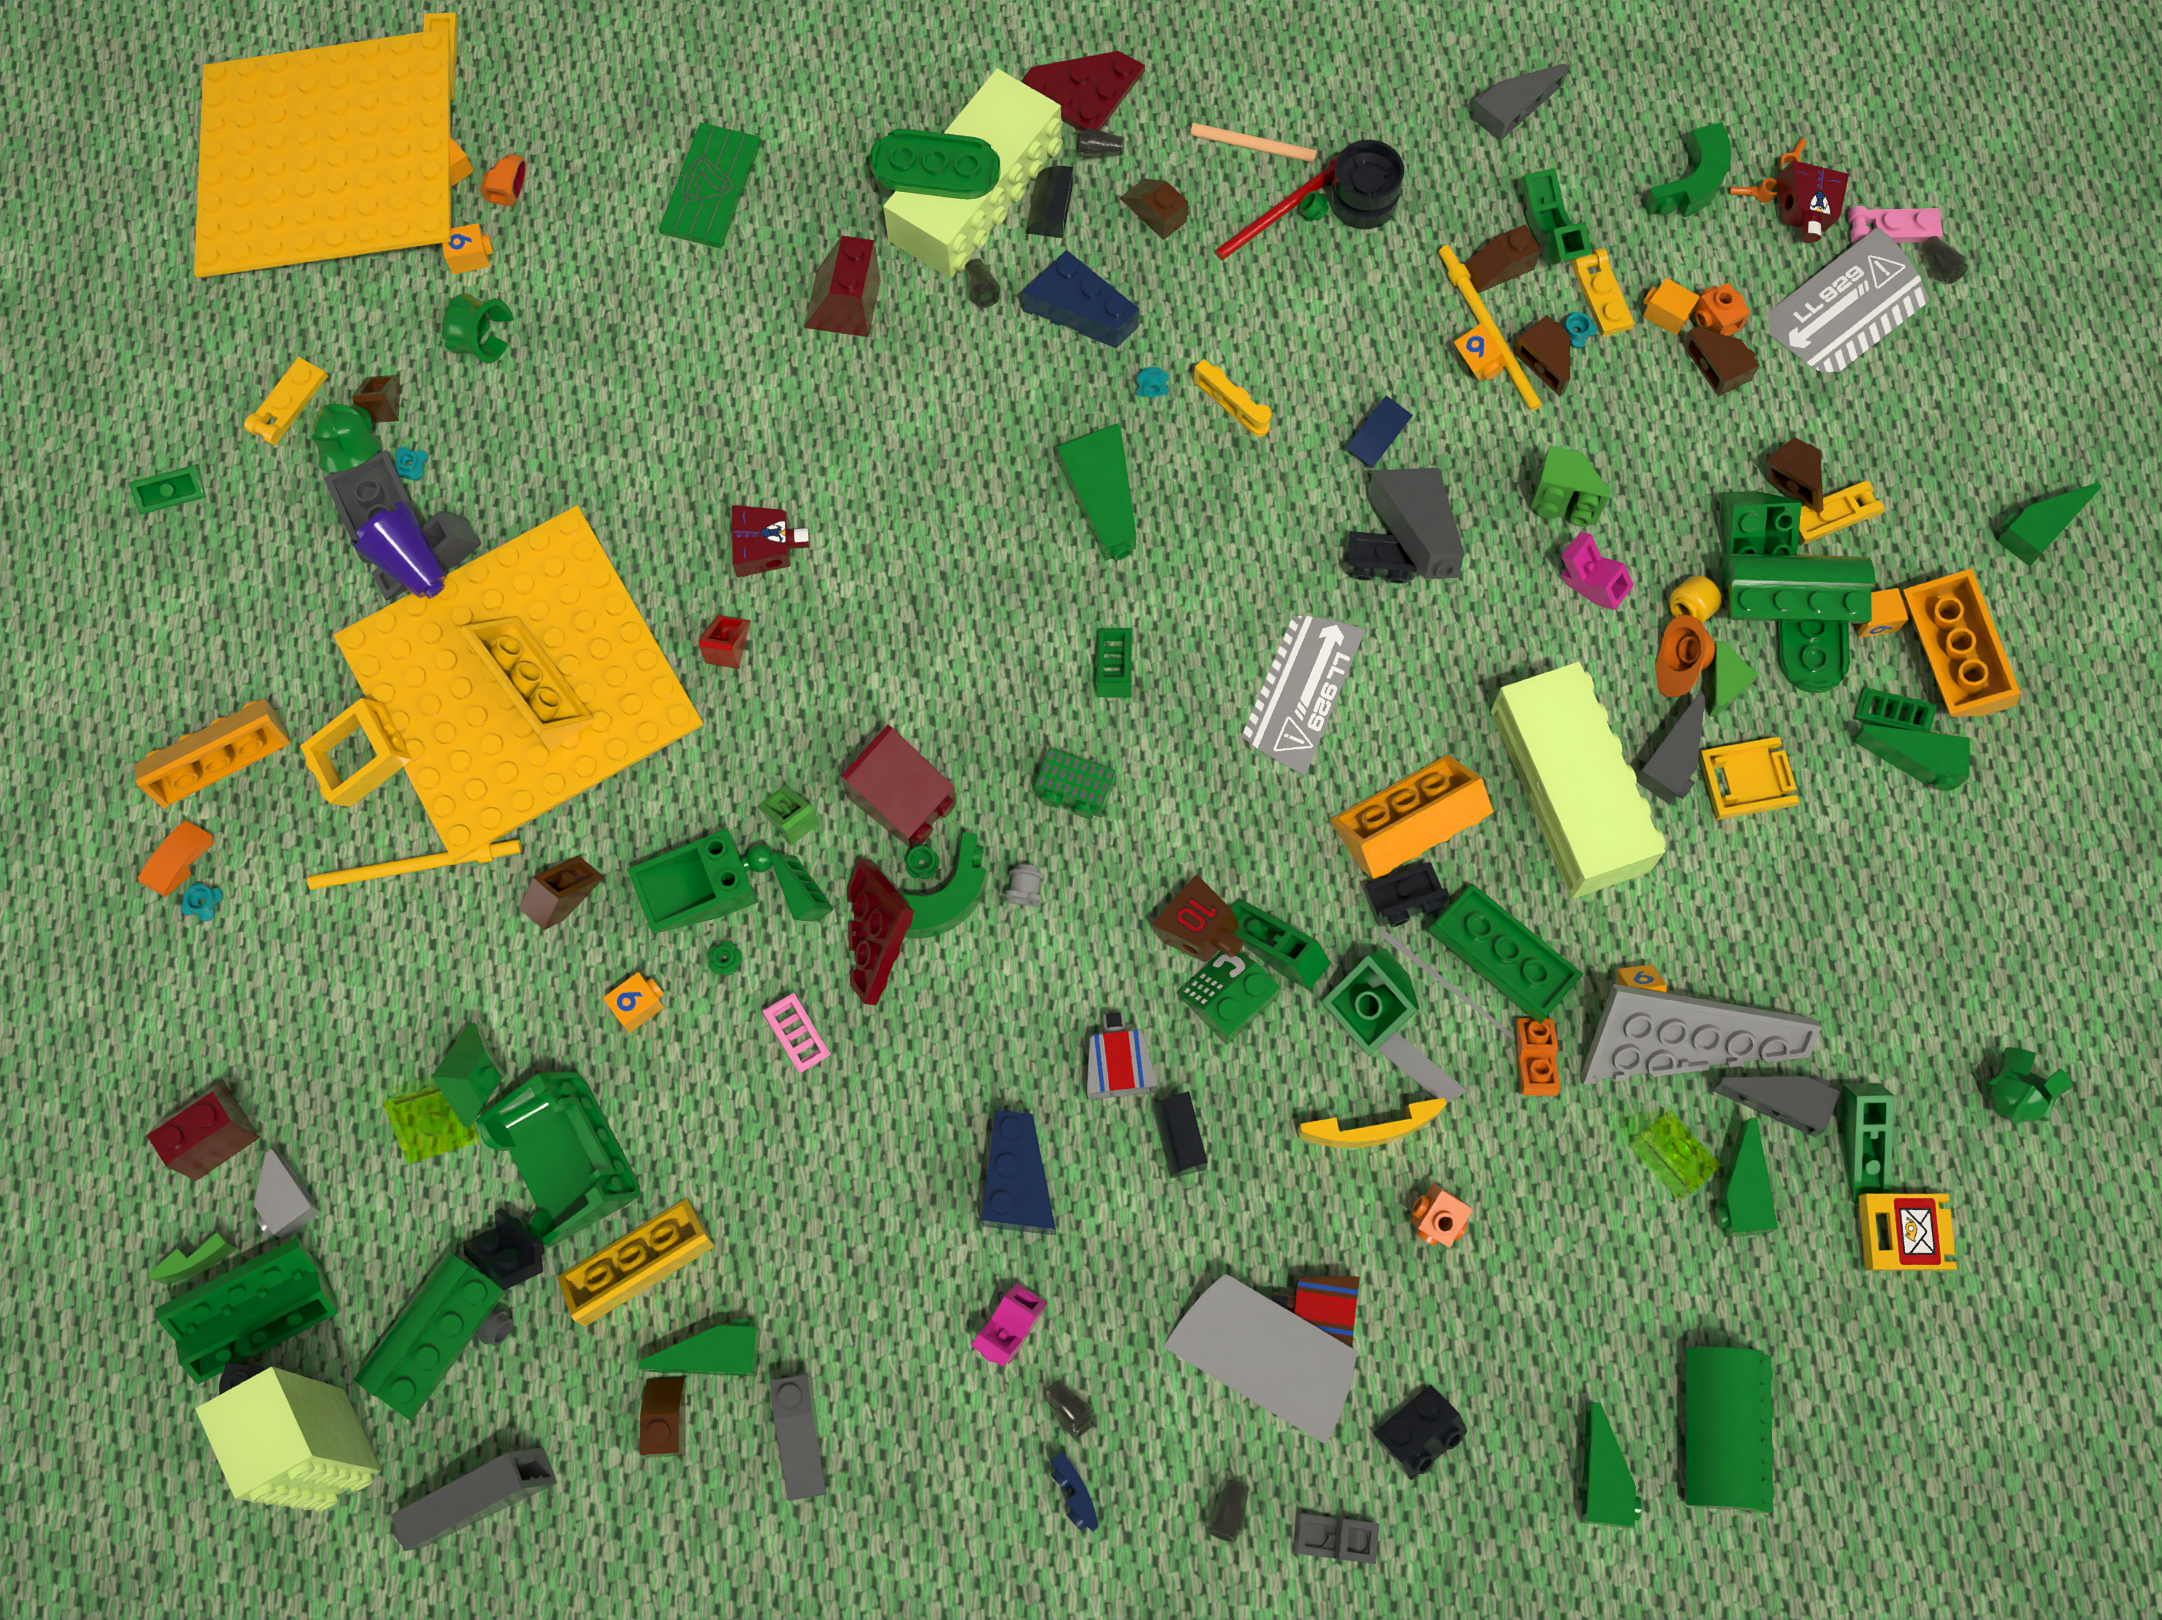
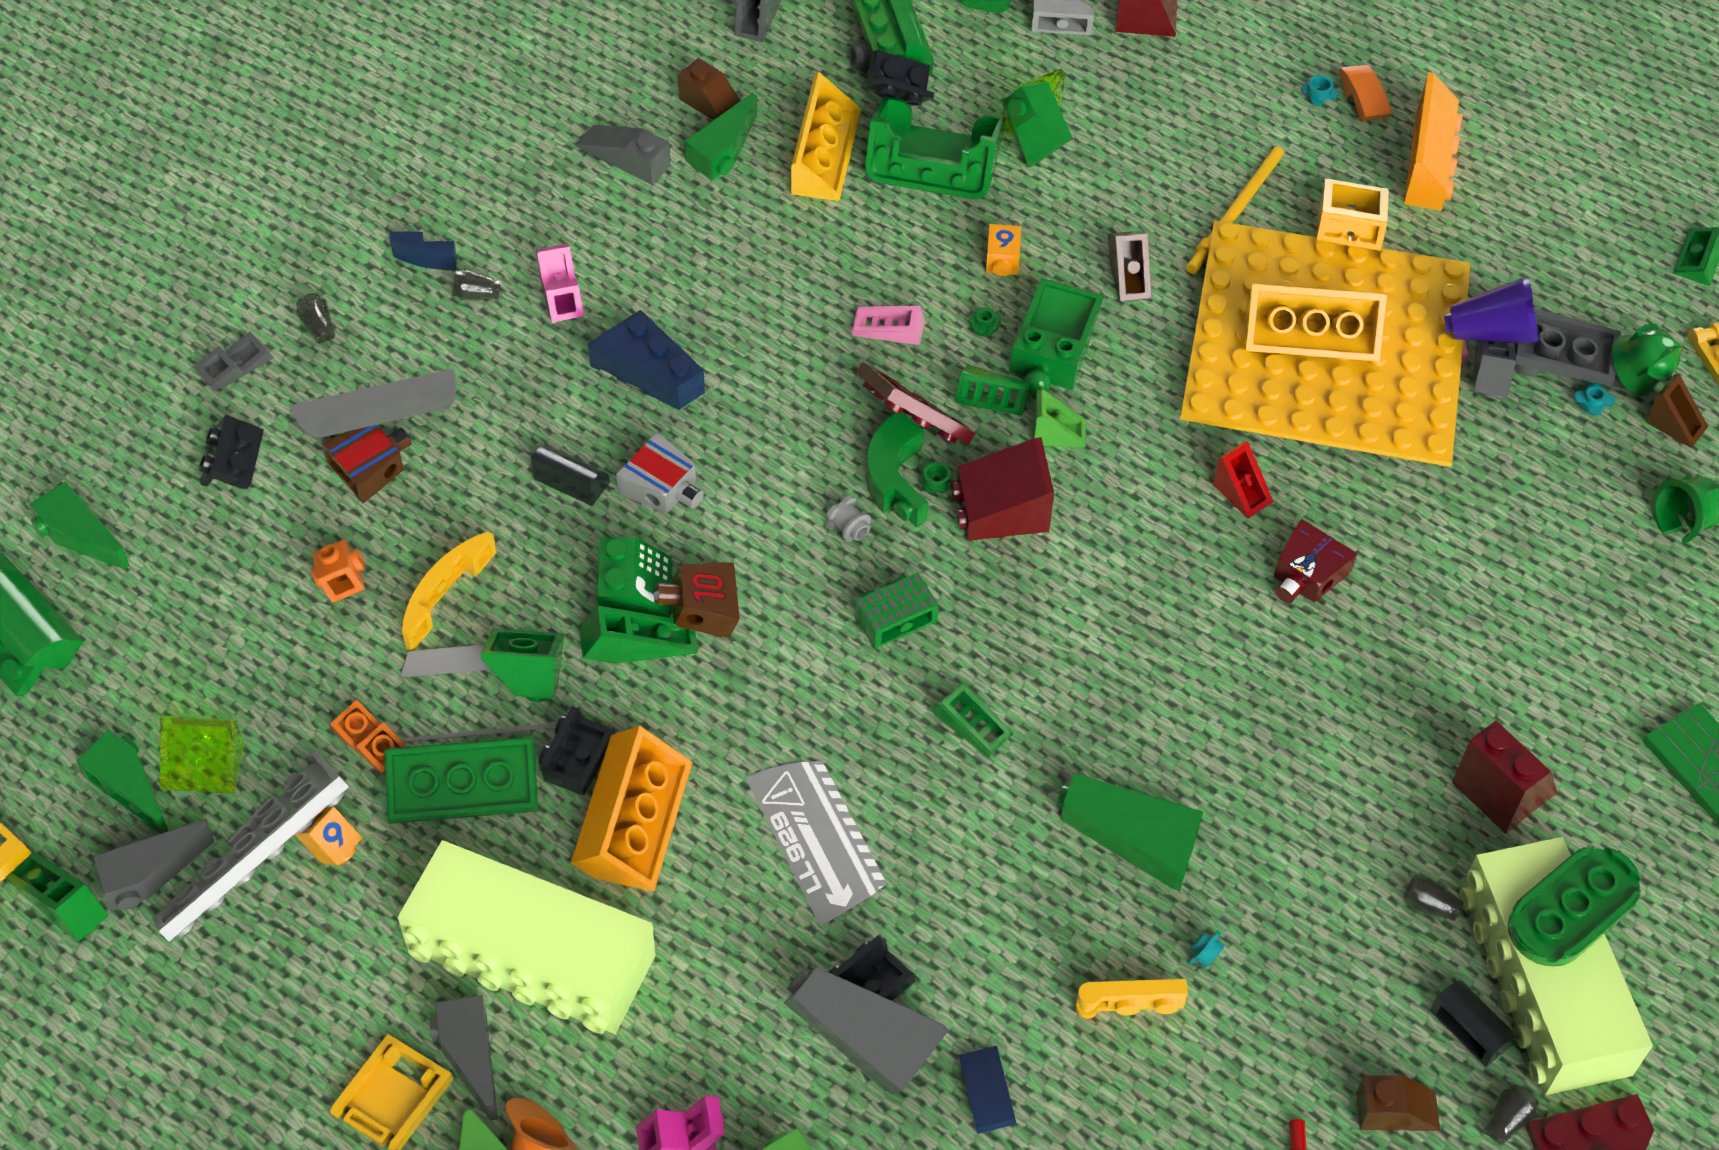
camera: 130 degrees right, 15 degrees down
dark blue wedge [1022,250,1139,348] -> none

